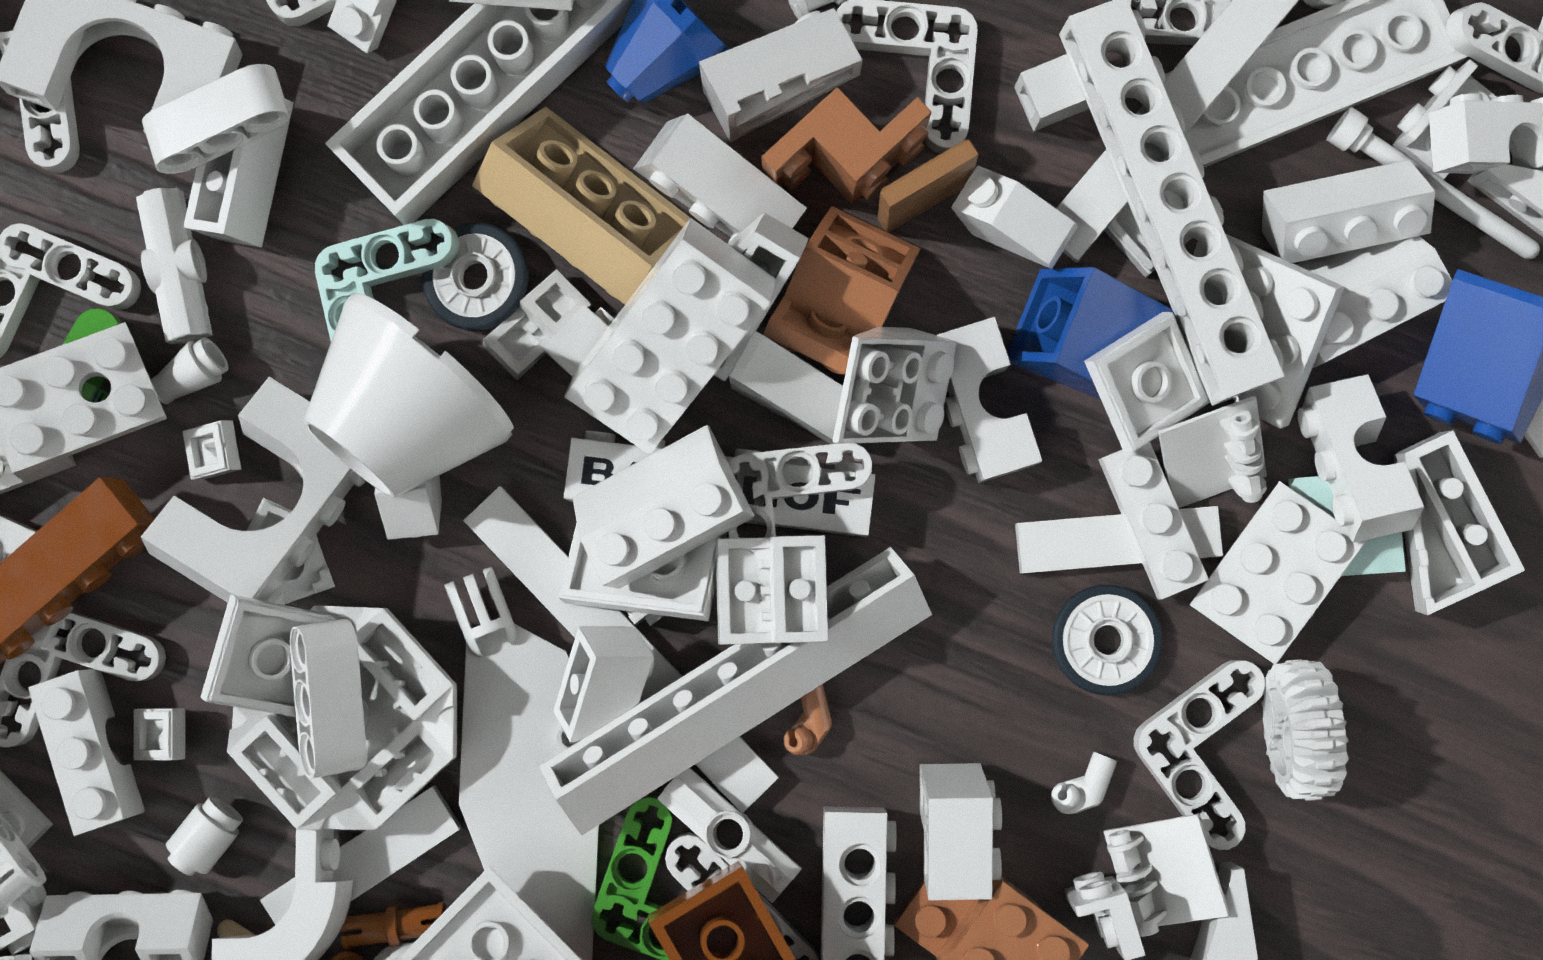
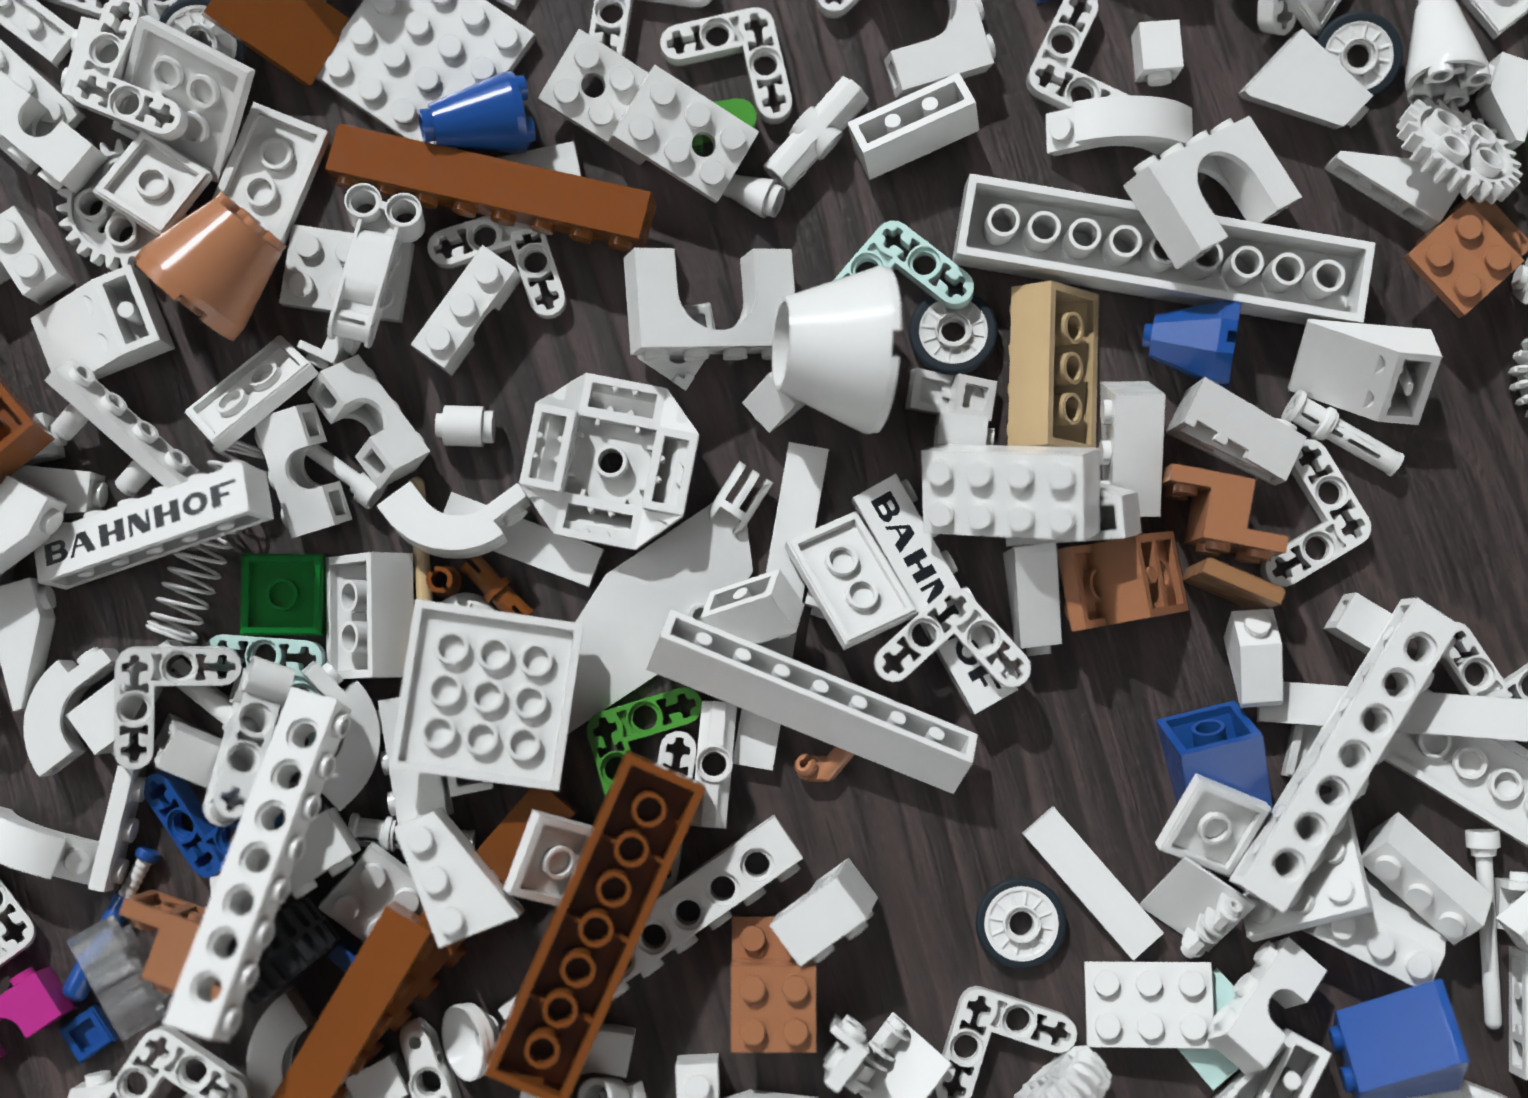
camera: 50 degrees right, 0 degrees up
white tile [134,708,185,760] -> none
white beam [142,64,290,174] -> none
white tile [182,420,241,480] -> none
white tile [201,594,336,717] -> none
white beam [290,619,367,779] -> none
white slope [572,425,755,589] -> none
white slope [715,535,828,644] -> none
white slope [832,327,957,444] -> none
white arch [937,317,1042,483] -> none
white arm [1051,752,1117,814] -> none
white plate [1098,442,1209,599] -> none

